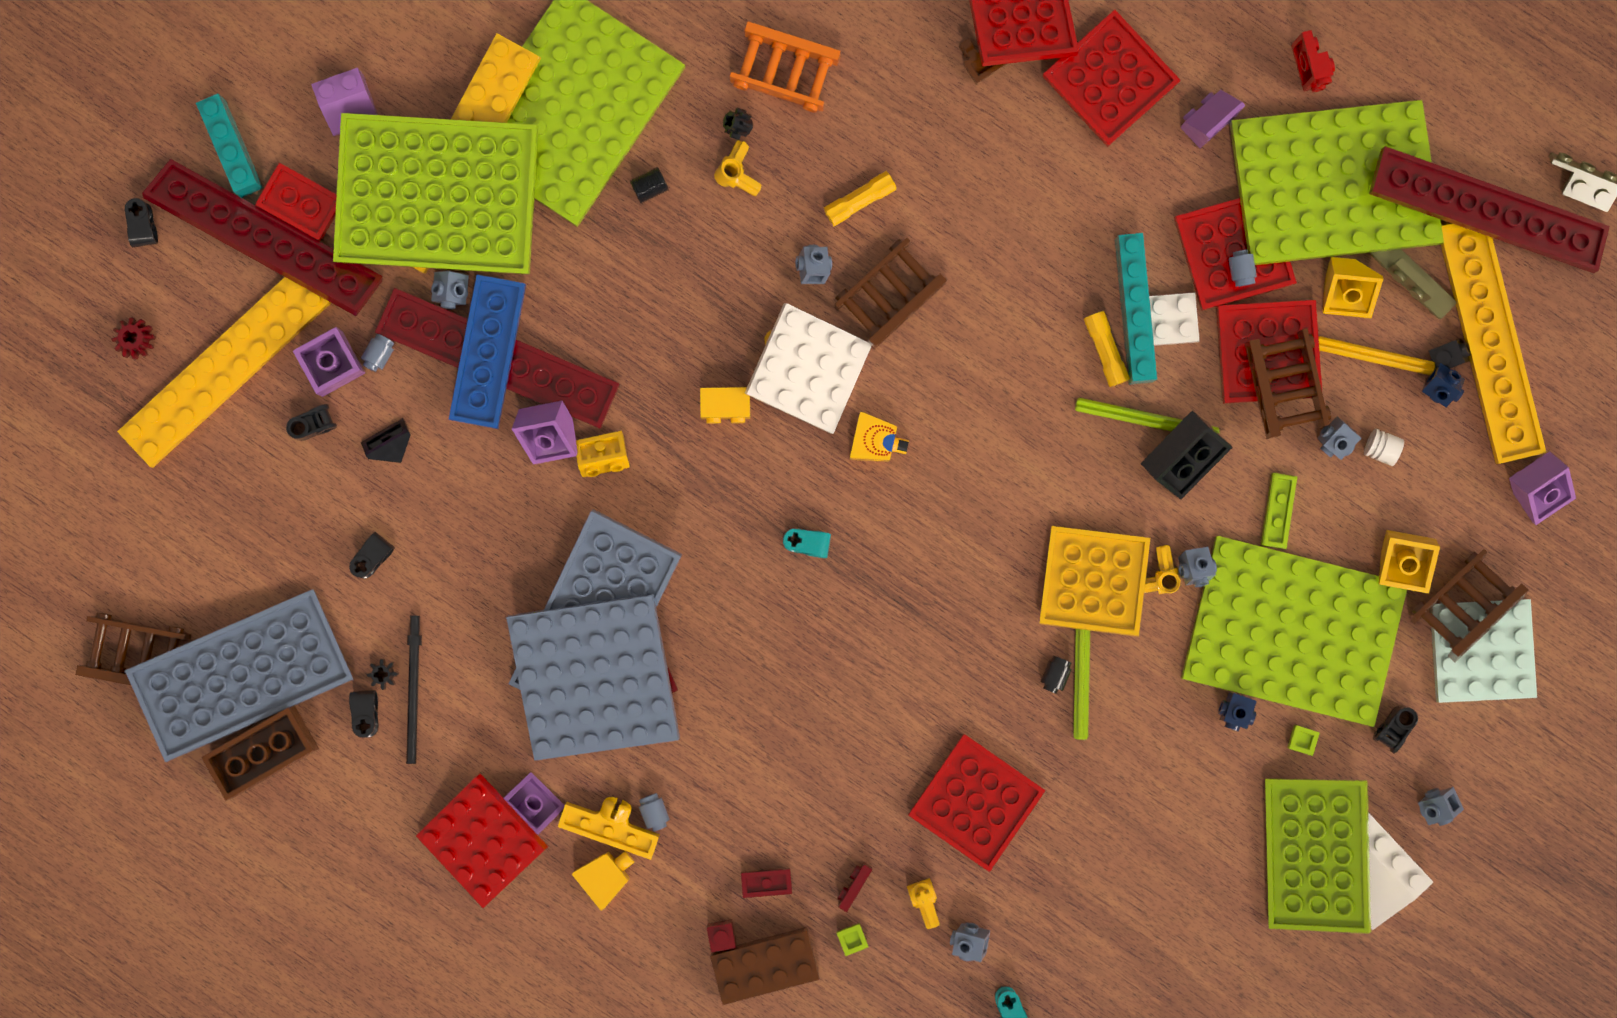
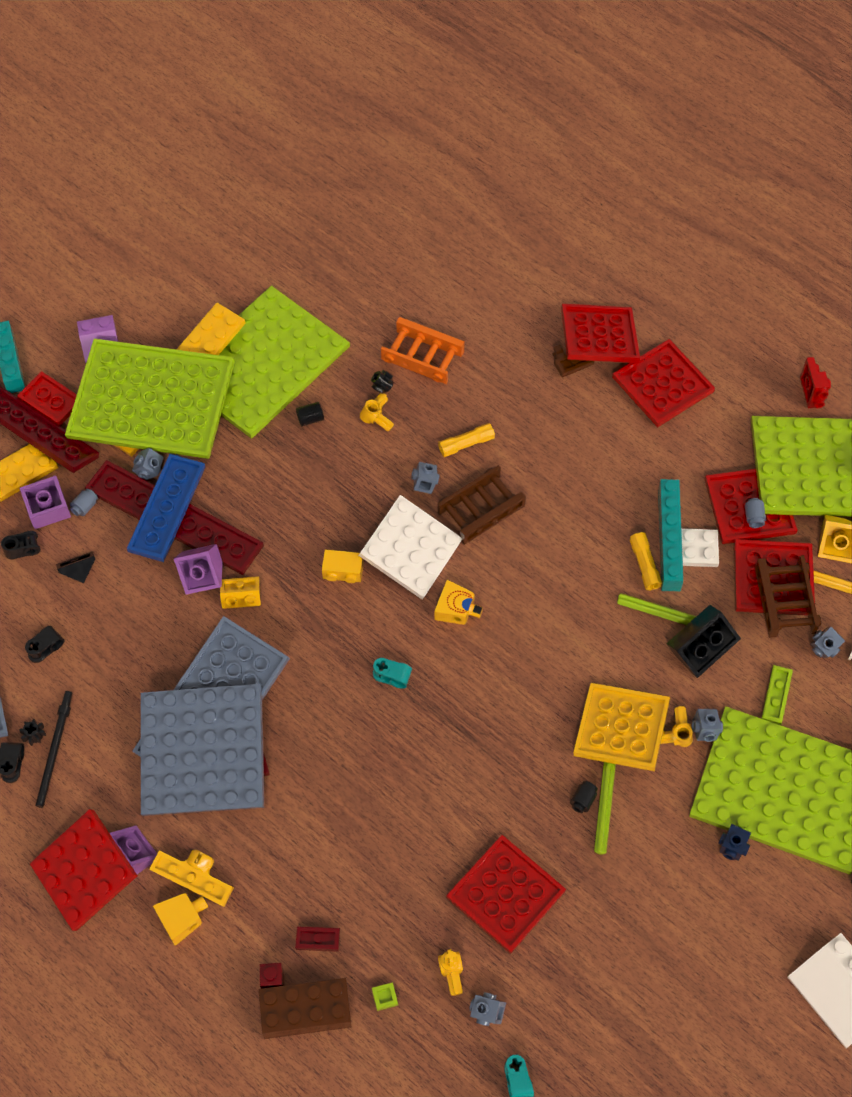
camera: 10 degrees right, 25 degrees down
sand blue brick [639,793,670,832] -> none
dark red plate [837,862,873,912] -> none
medium lavender slope [1180,90,1245,148] -> none
lime plate [1265,778,1371,933] -> none
lime plate [1287,725,1320,756] -> none

